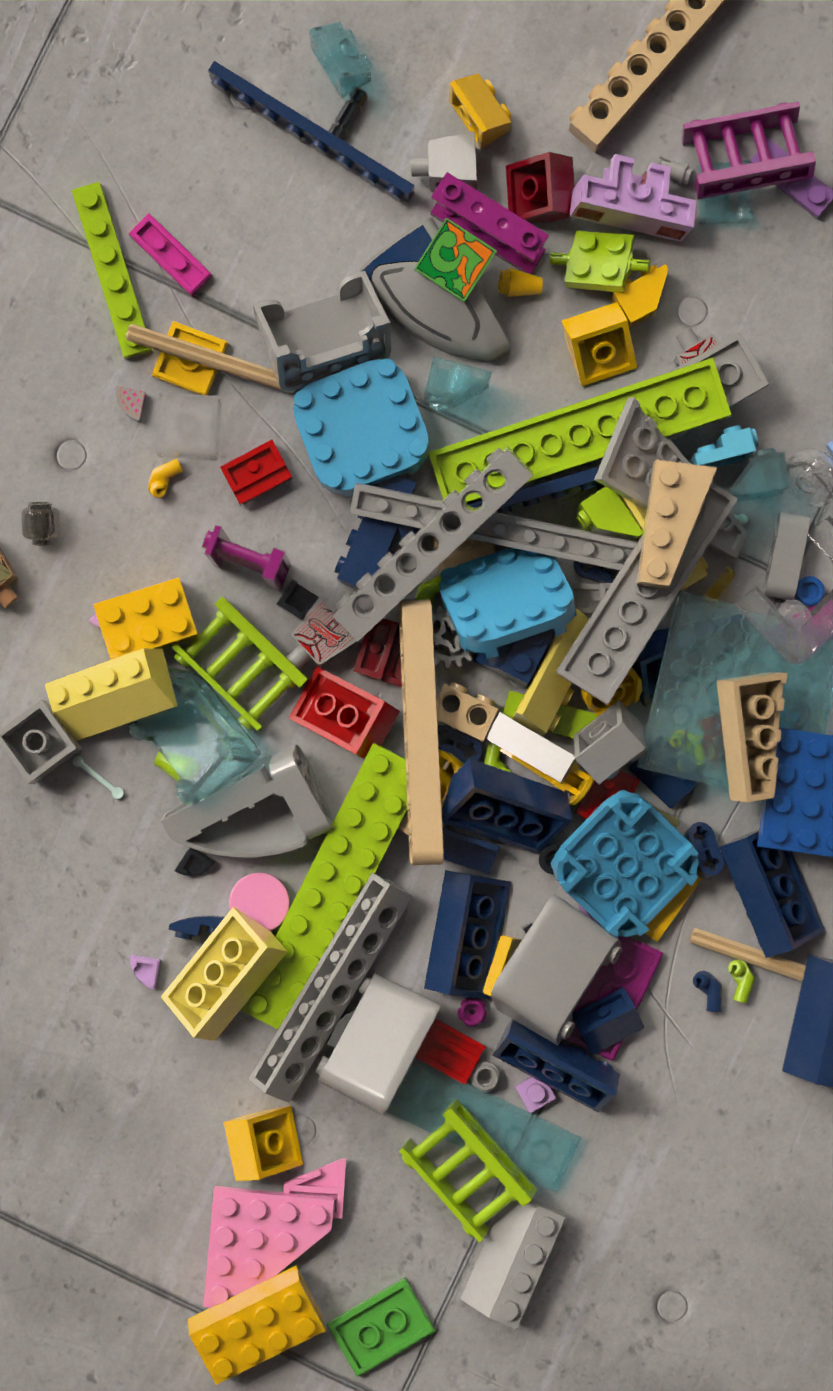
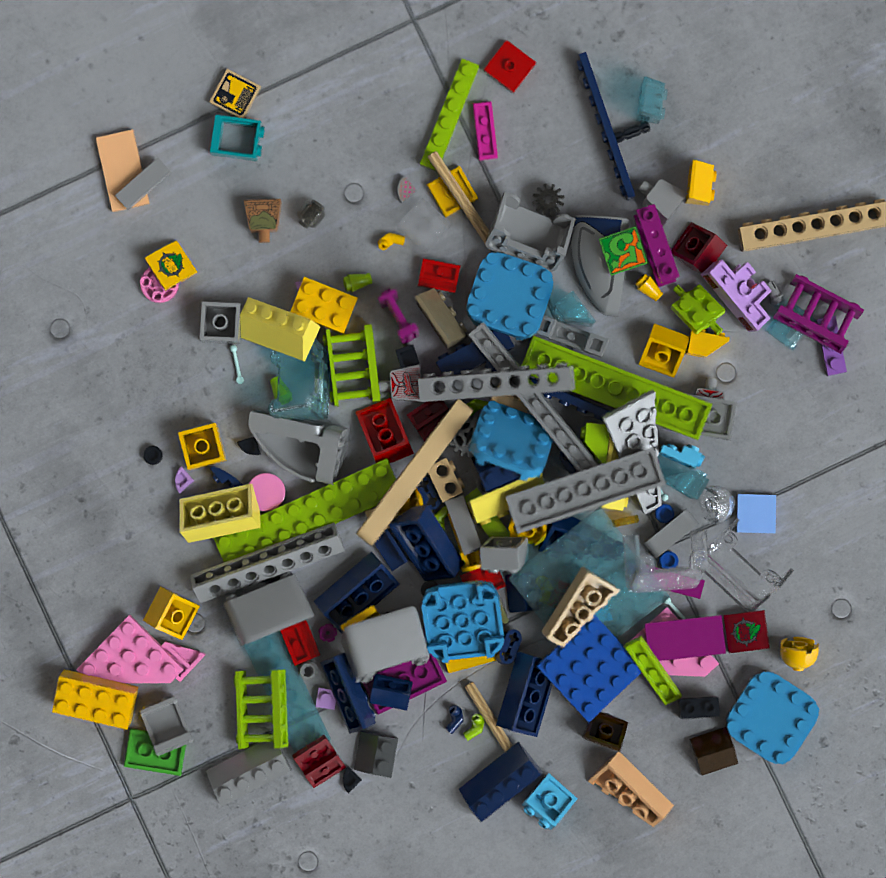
camera: 45 degrees right, 0 degrees up
tan wedge [636,459,717,589] -> none
none -> light grey panel [139,695,194,756]
none -> black tile [143,446,163,465]
none -> yellow brick [178,423,227,470]
none -> dark red slope [292,735,346,788]
none -> lime cone [343,273,372,293]
none -> black tile [343,766,362,793]
none -> dark grey slope [354,732,398,778]
none -> dark tan slope [415,288,467,350]
none -> red plate [483,40,537,94]
none -> clear smoke gear [532,184,564,216]
none -> light grey slope [537,315,609,357]
none -> blue tile [655,504,674,523]

